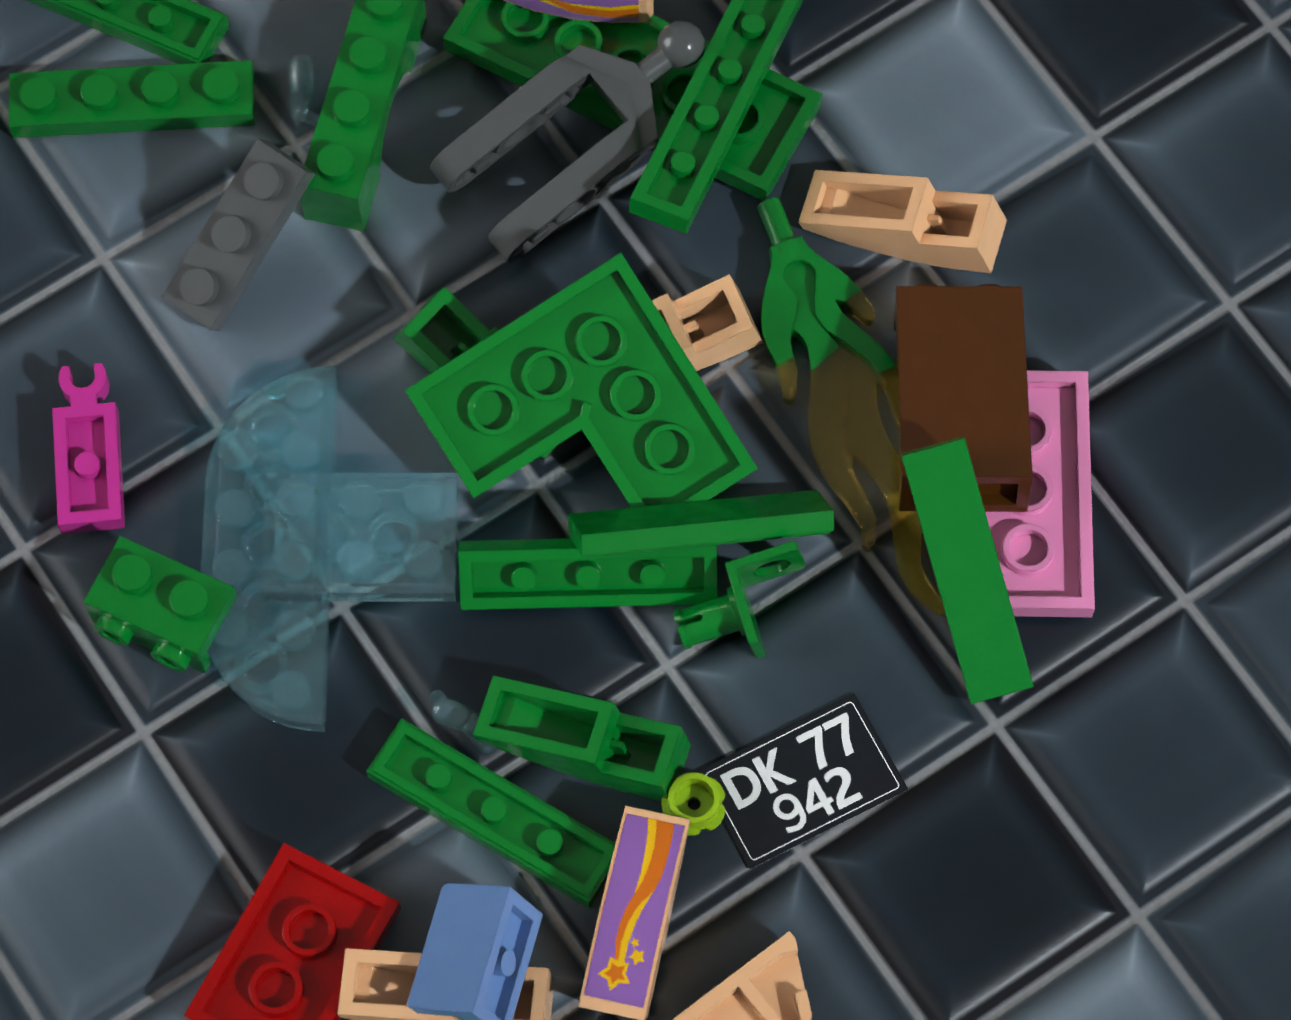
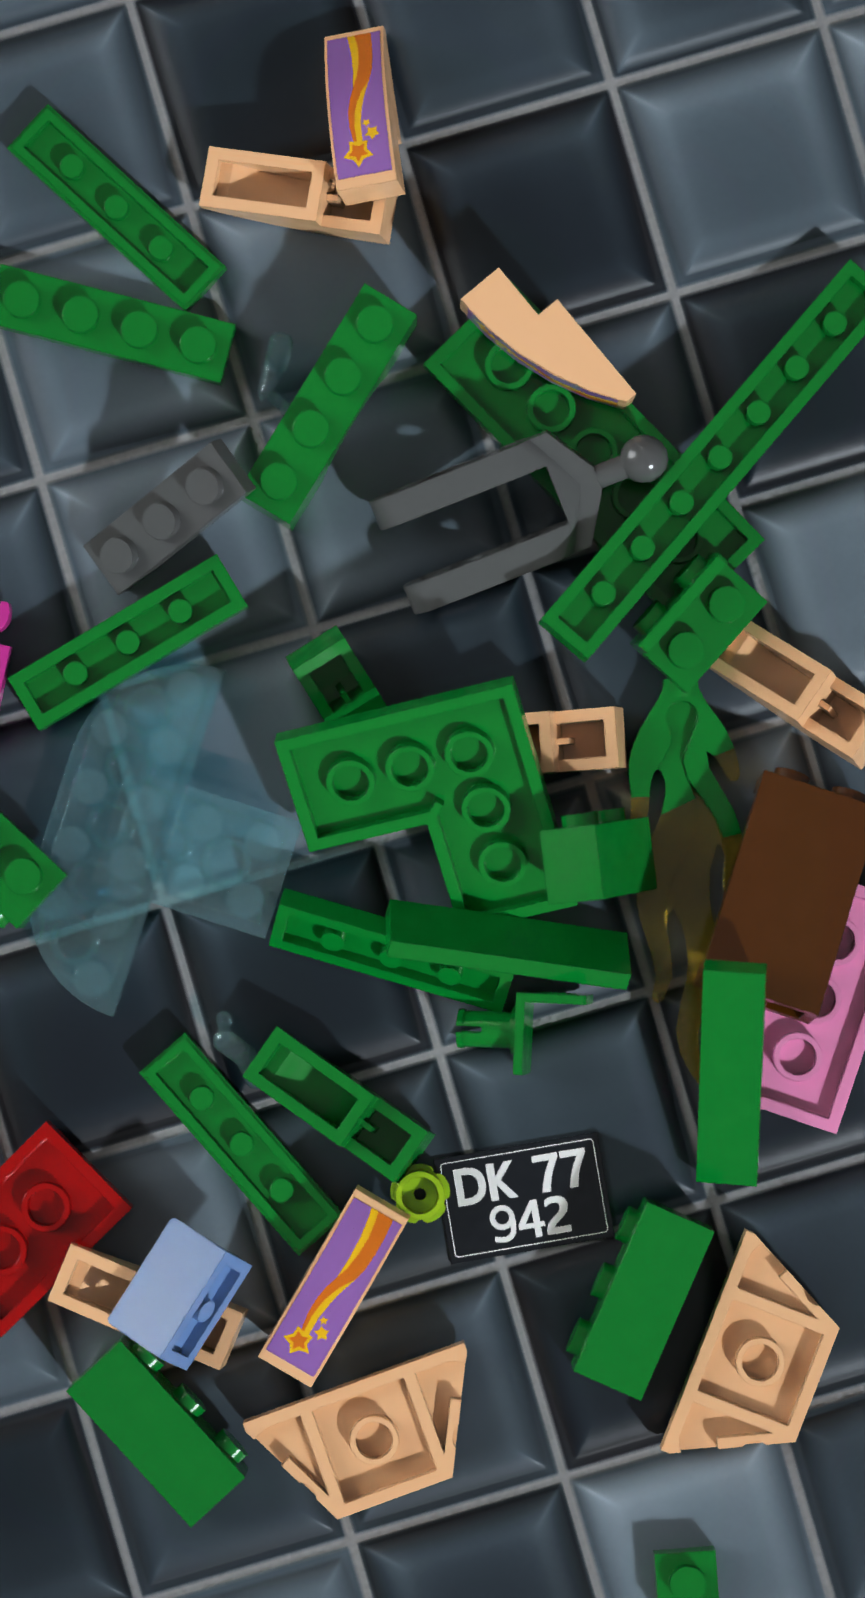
camera: 10 degrees right, 20 degrees up
none -> green plate [7,554,249,731]
none -> green brick [539,807,658,905]
none -> green brick [566,1197,715,1401]
none -> green bracket [629,553,768,693]
none -> light nougat wing [659,1228,840,1454]

